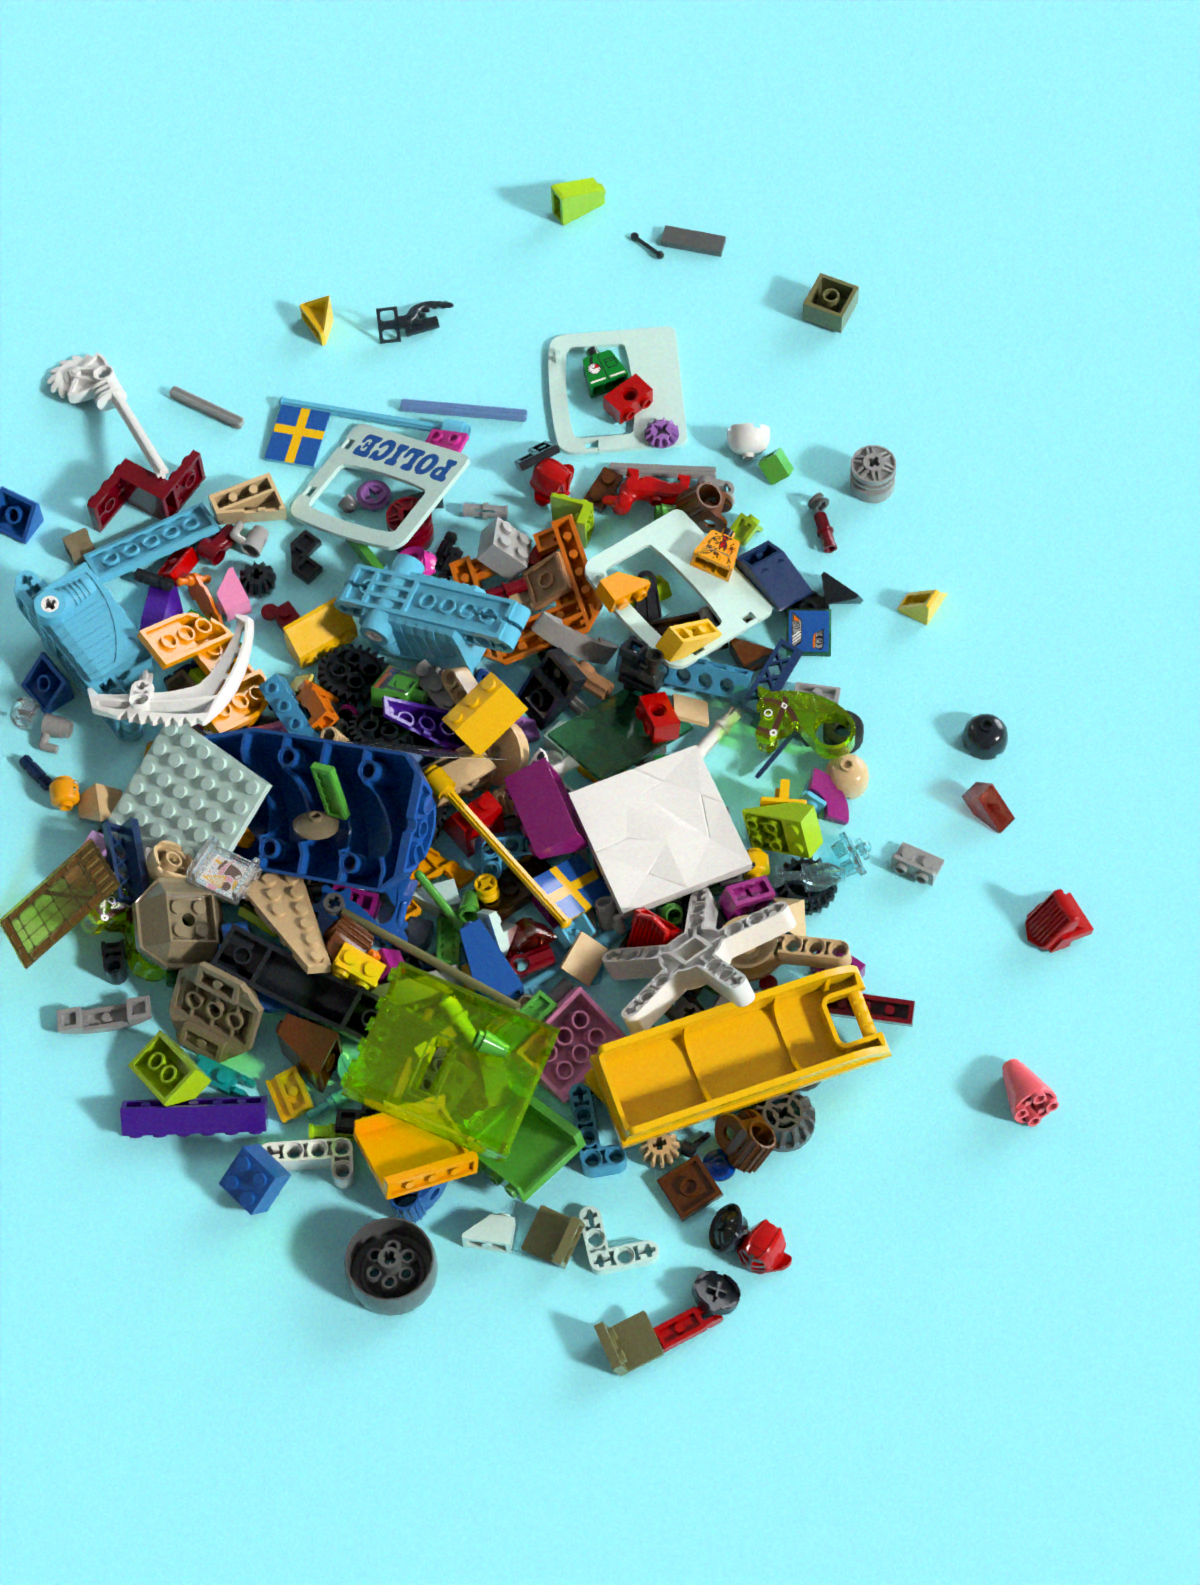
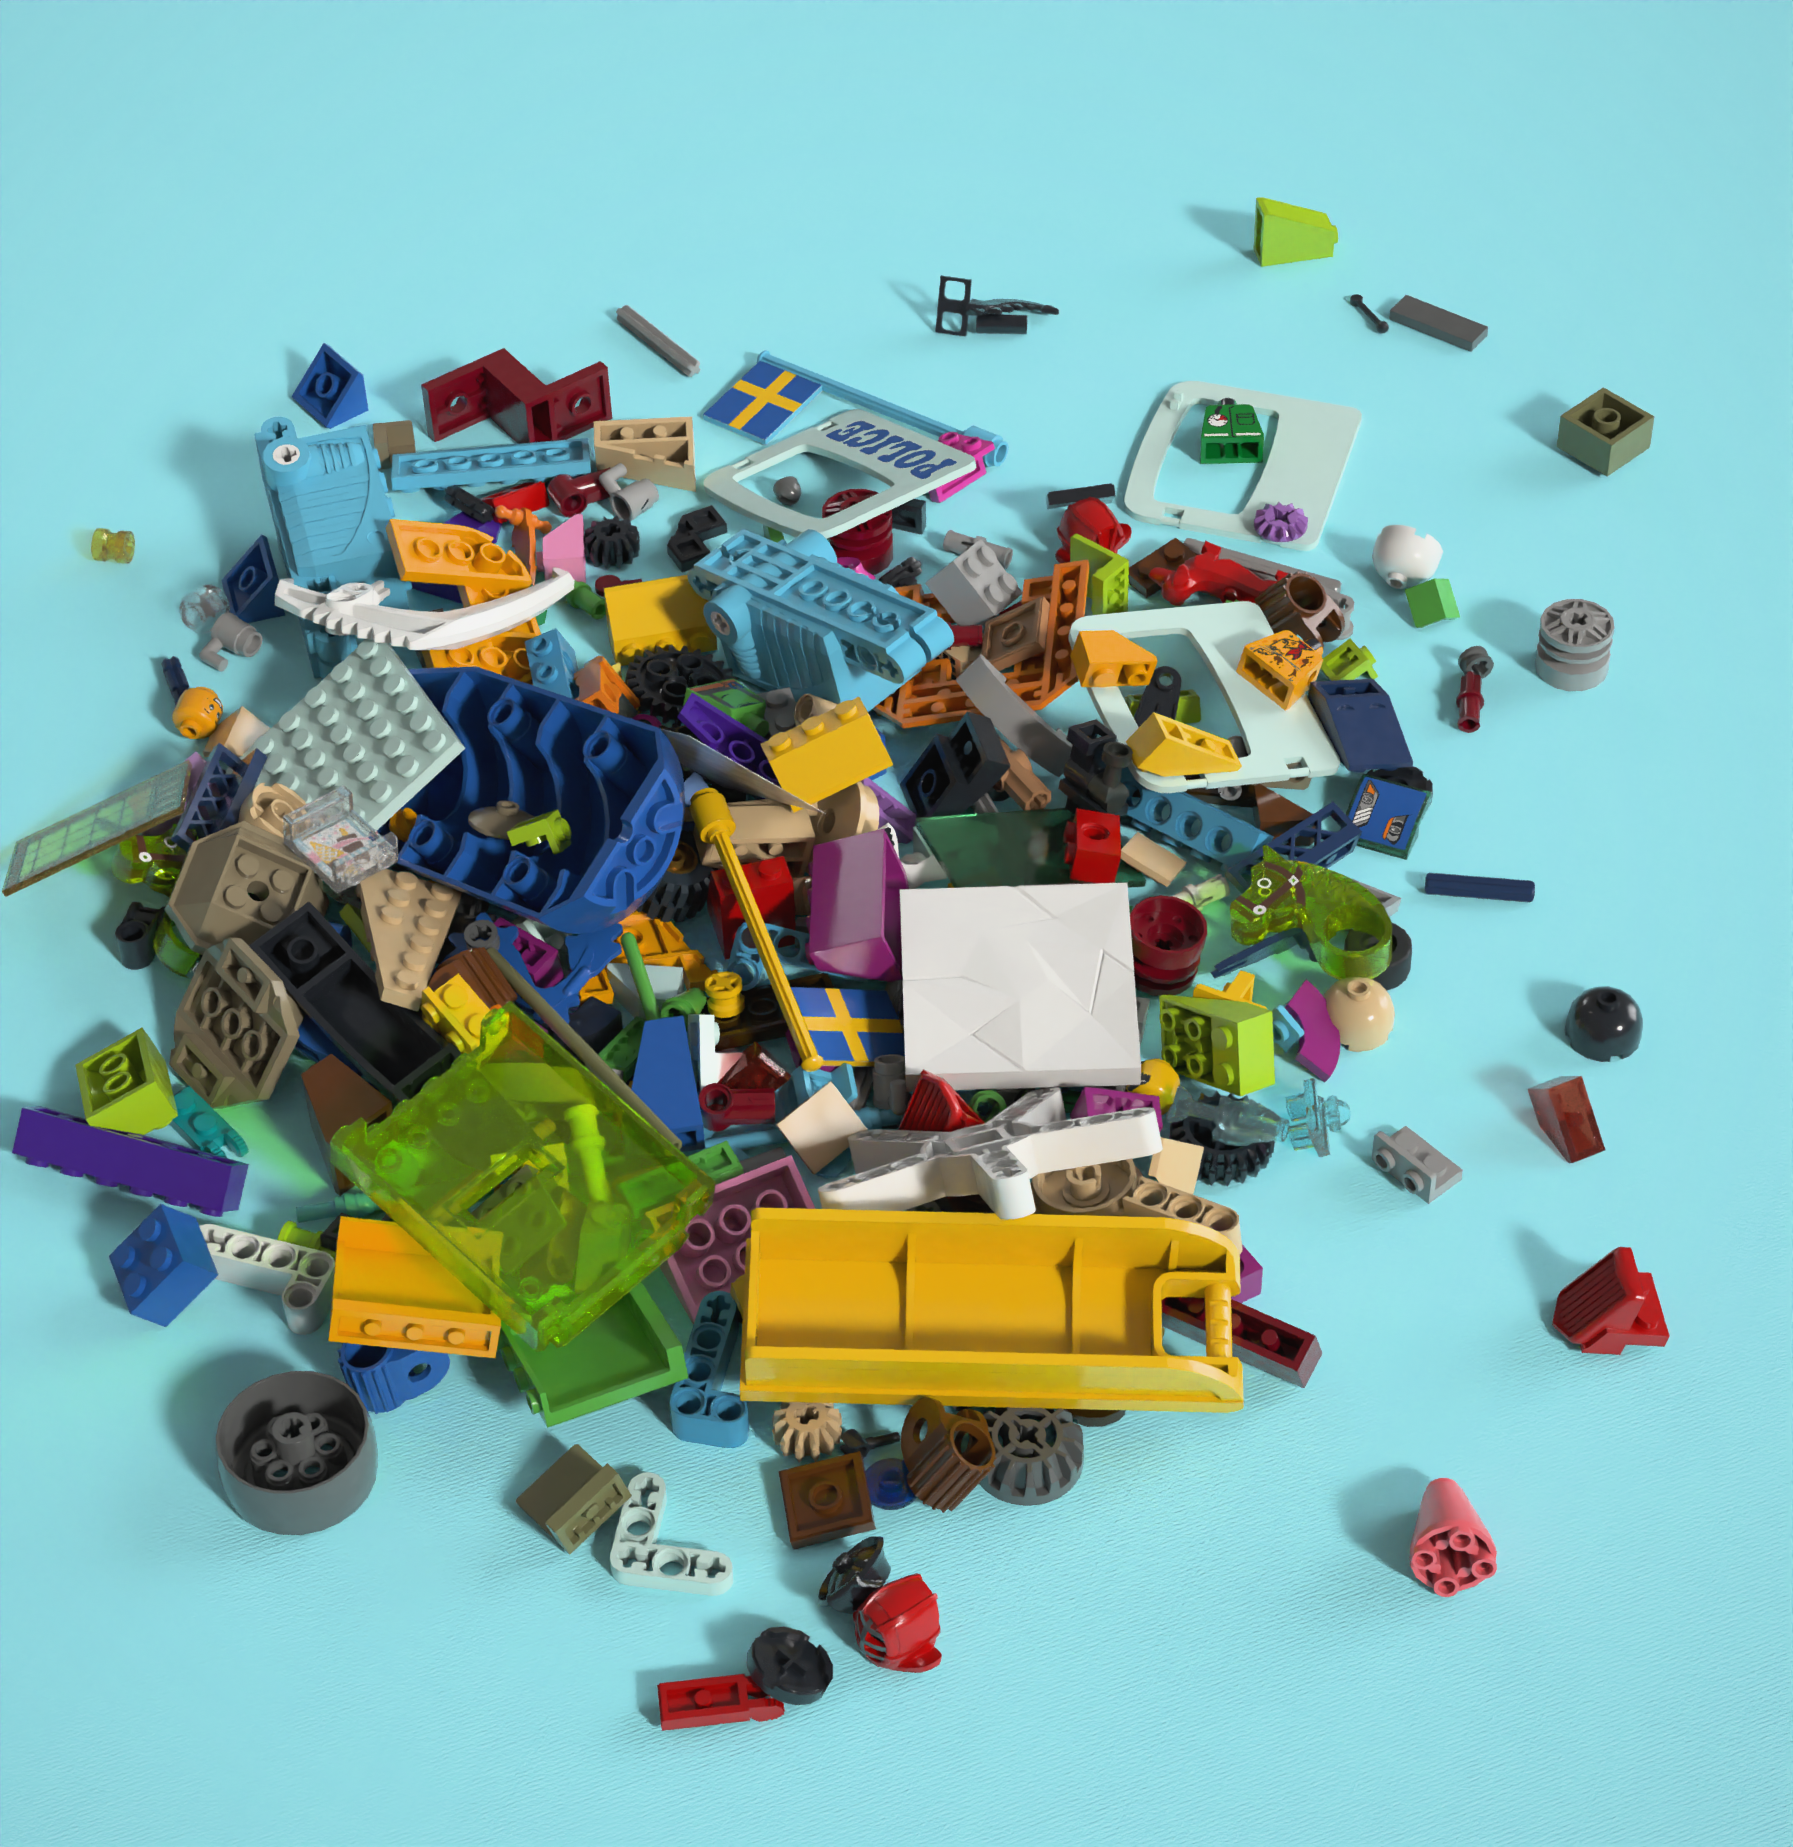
camera: 20 degrees right, 15 degrees down
white piece [47,352,169,479] -> none
light grey slope [57,995,152,1034] -> none
yellow plate [265,1065,314,1124] -> none
yellow slope [299,295,334,346] -> none
bright green plate [310,762,350,820] -> none
medium lavender gear [356,480,391,512] -> none
medium blue axle [400,399,528,422] -> none
light aqua slope [462,1213,516,1254] -> none
bright green cone [472,1029,509,1058] -> none
olive bracket [594,1311,664,1377] -> none
red brick [603,374,653,425] -> none
black slope [821,571,863,605] -> none
slope [897,589,948,625] -> none
none -> lime bracket [507,809,571,855]
none -> bright green pin [564,580,606,620]
none -> dark red wheel [1130,895,1207,996]
none -> dark blue axle [1425,872,1535,903]

